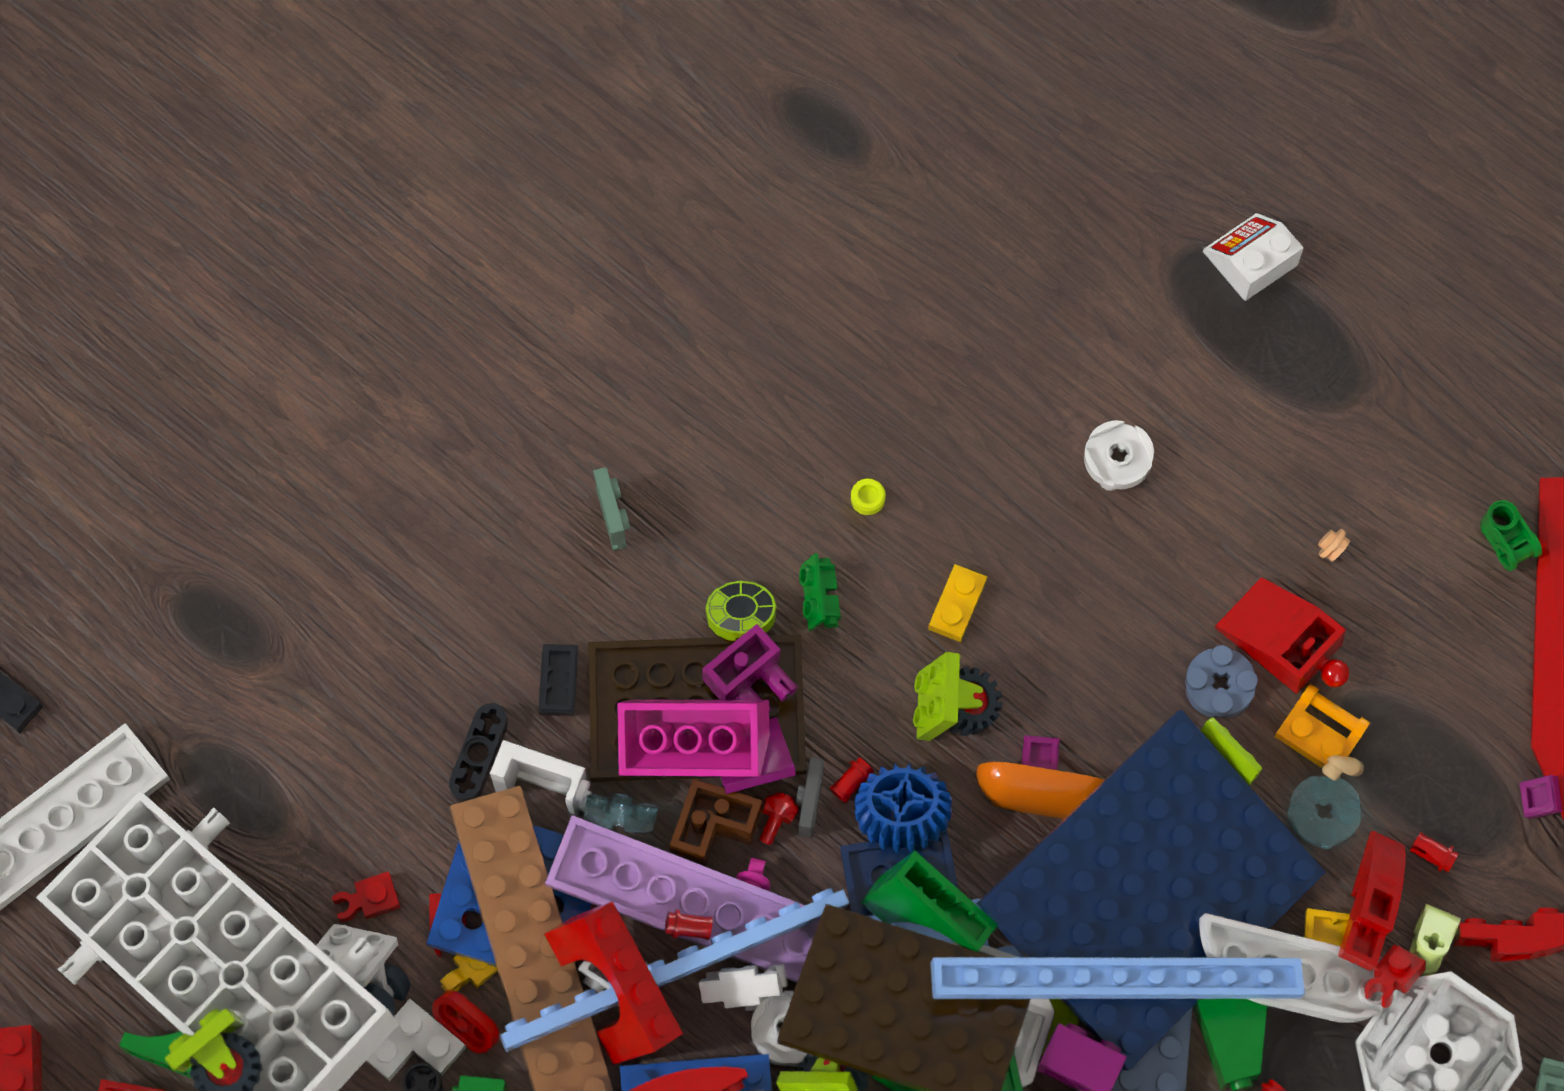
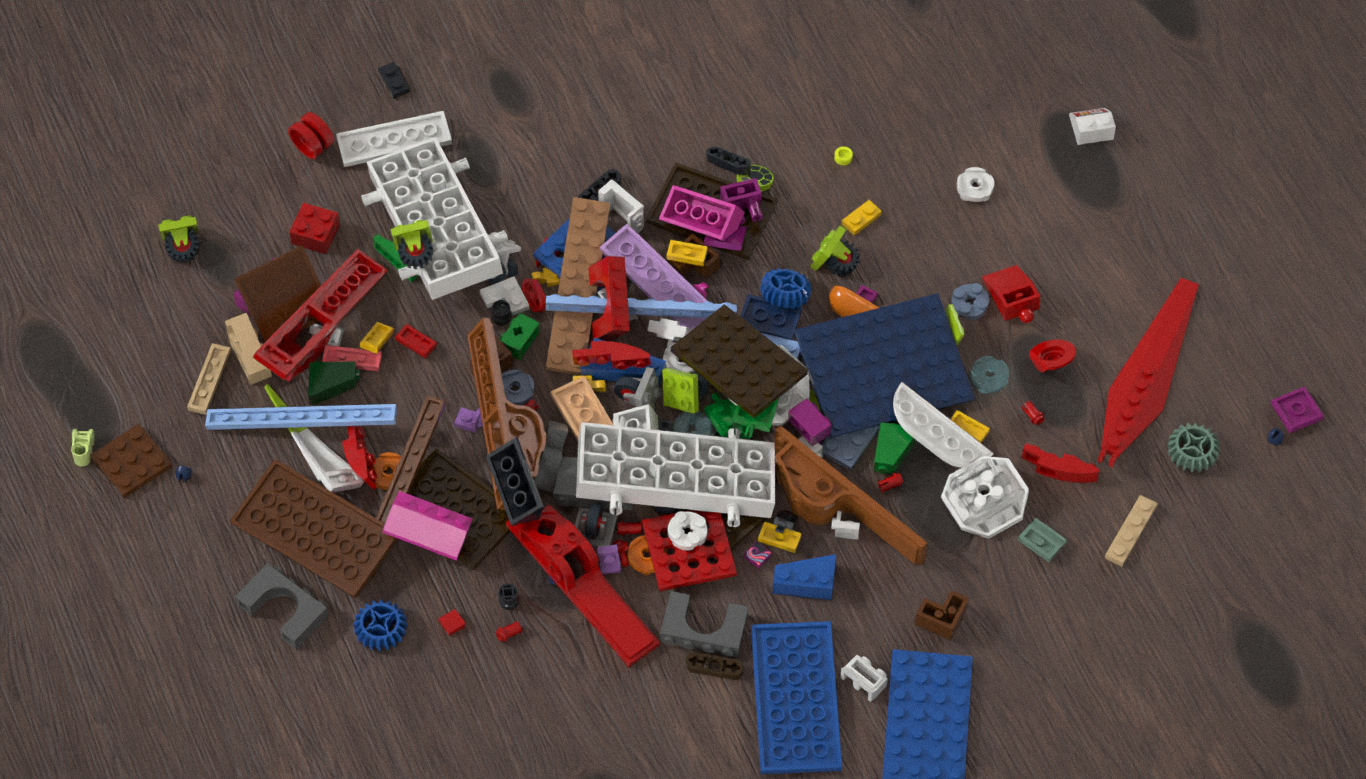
camera: 25 degrees right, 10 degrees down
red plate [332,871,401,922] -> none
black plate [538,644,579,717] -> none
clear light blue plate [584,794,658,833] -> none
sand green plate [593,467,630,551] -> none
red pin [665,909,713,940] -> none
red plate [759,793,798,845] -> none
dark grey plate [796,757,824,838] -> none
green hinge [799,553,841,631] -> none
red pin [829,757,874,804] -> none
green arch [860,851,998,952] -> none
light blue plate [931,958,1305,999] -> none
light orange plate [1275,683,1371,768] -> none
light nougat plate [1318,529,1350,562] -> none
tan arm [1322,755,1364,781] -> none
red slope [1338,831,1406,971] -> none
red plate [1365,944,1426,1008] -> none
yellowish green piece [1409,904,1461,976] -> none
green piece [1480,500,1542,571] -> none
magenta tile [1519,775,1562,819] -> none
none -> yellow plate [667,240,708,266]
none -> black beam [706,147,751,175]
none -> red hat [1029,340,1076,372]

